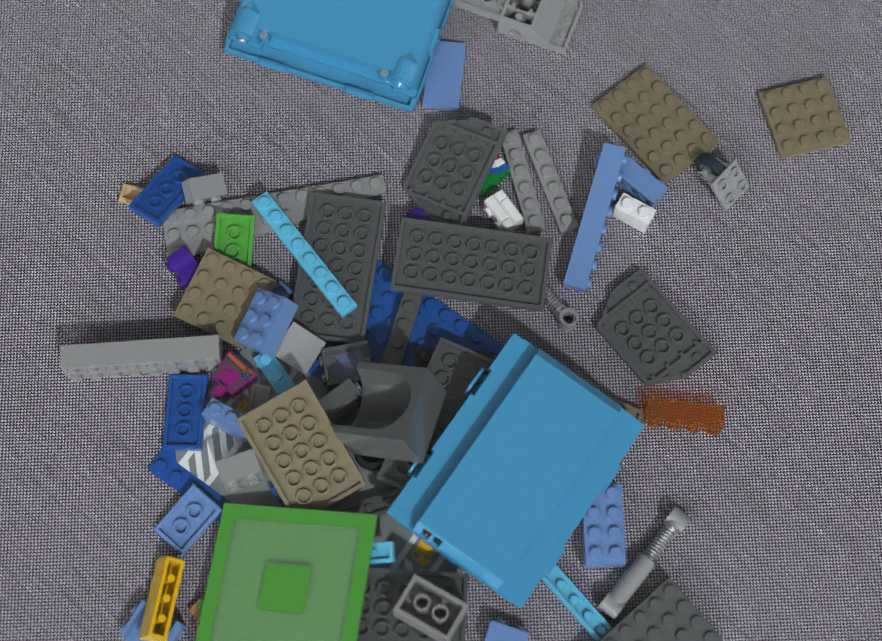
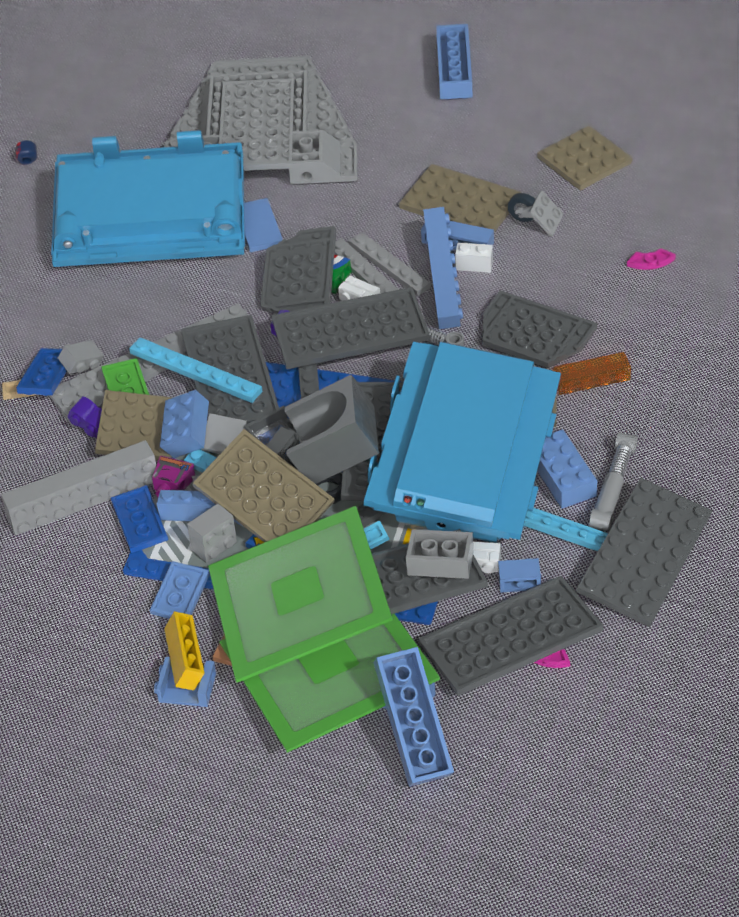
camera: 15 degrees left, 25 degrees down
none -> white brick [473,542,501,573]
none -> dark pink tile [627,248,676,270]

